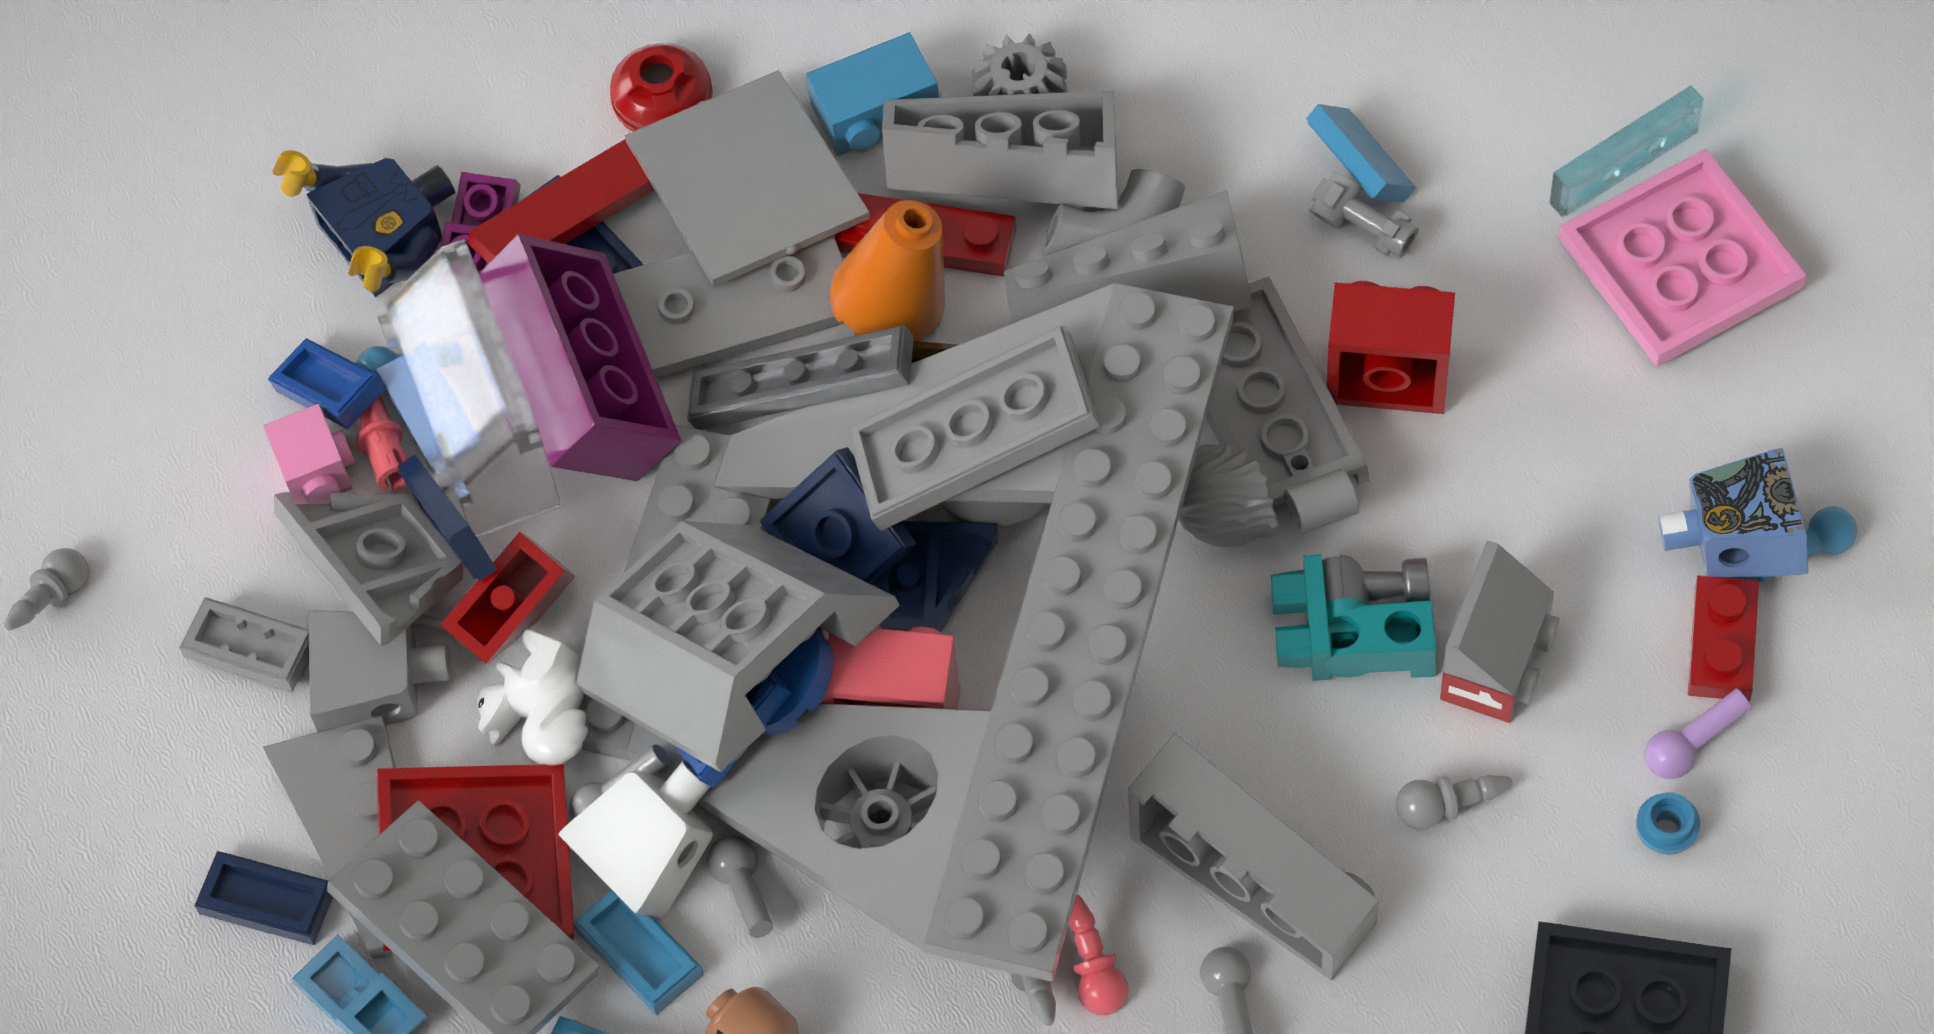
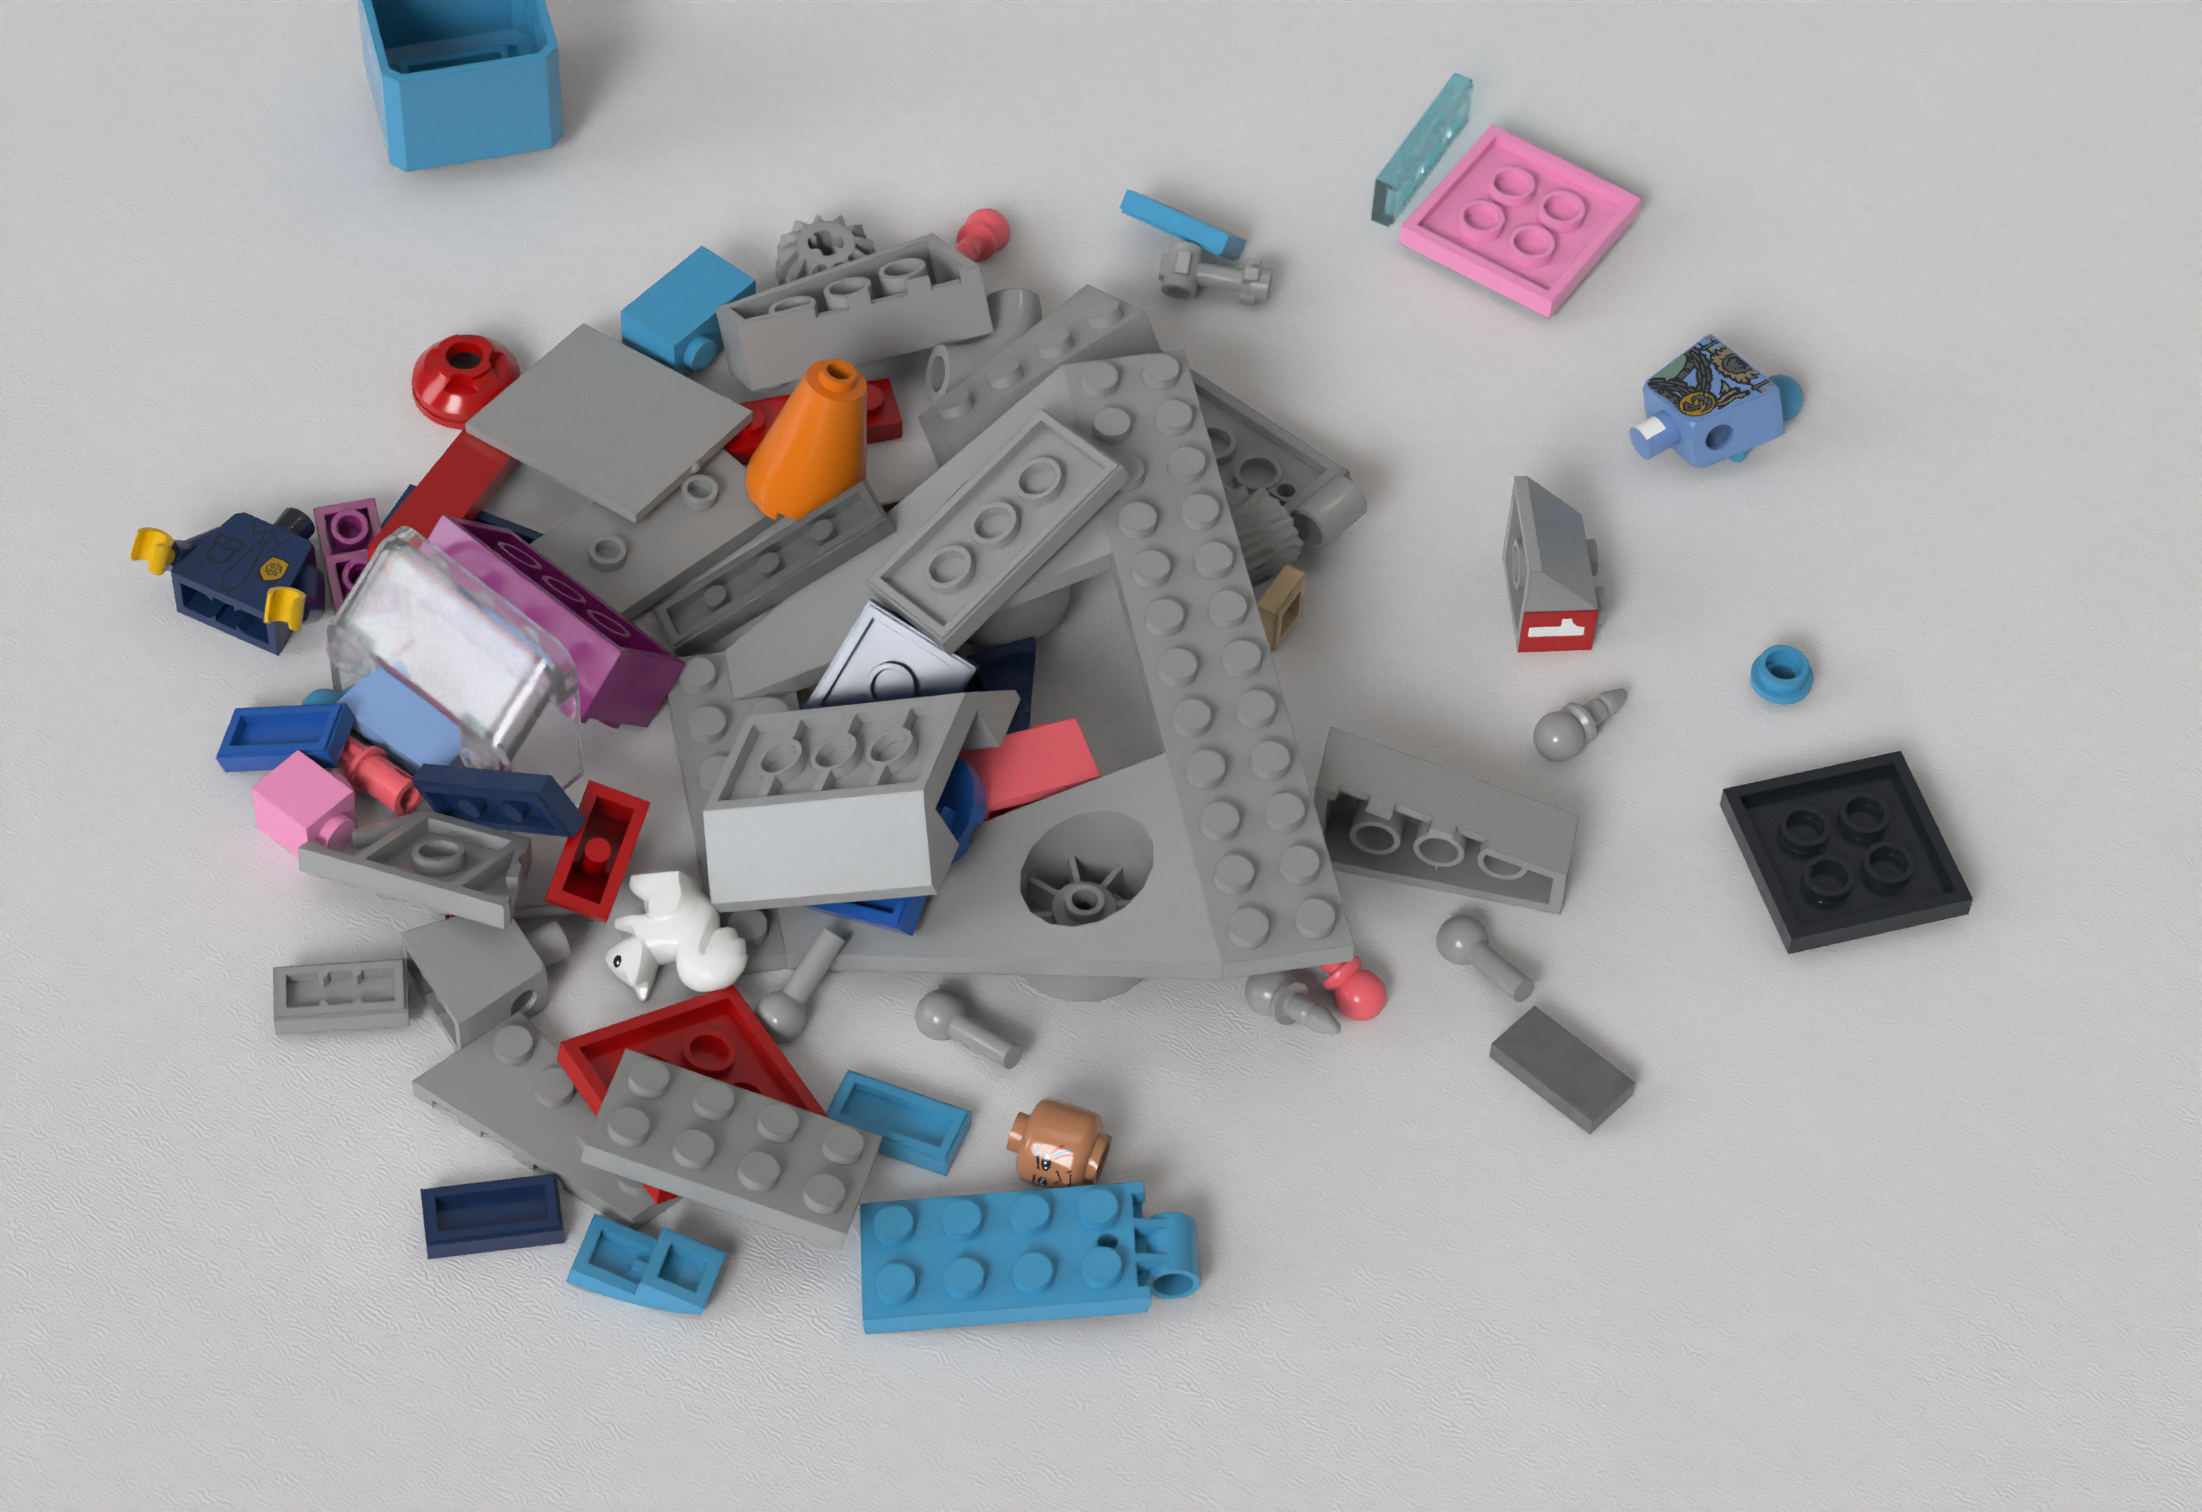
camera: 35 degrees left, 10 degrees down
light grey bar [4,548,89,631] -> none
white torso [558,761,713,918] -> none
teal hips [1271,554,1437,681] -> none
red brick [1326,281,1455,414] -> none
lavender bar [1645,688,1752,779] -> none
red plate [1688,575,1759,702] -> none
none -> coral bar [954,208,1010,262]
none -> tan tile [1257,564,1306,652]

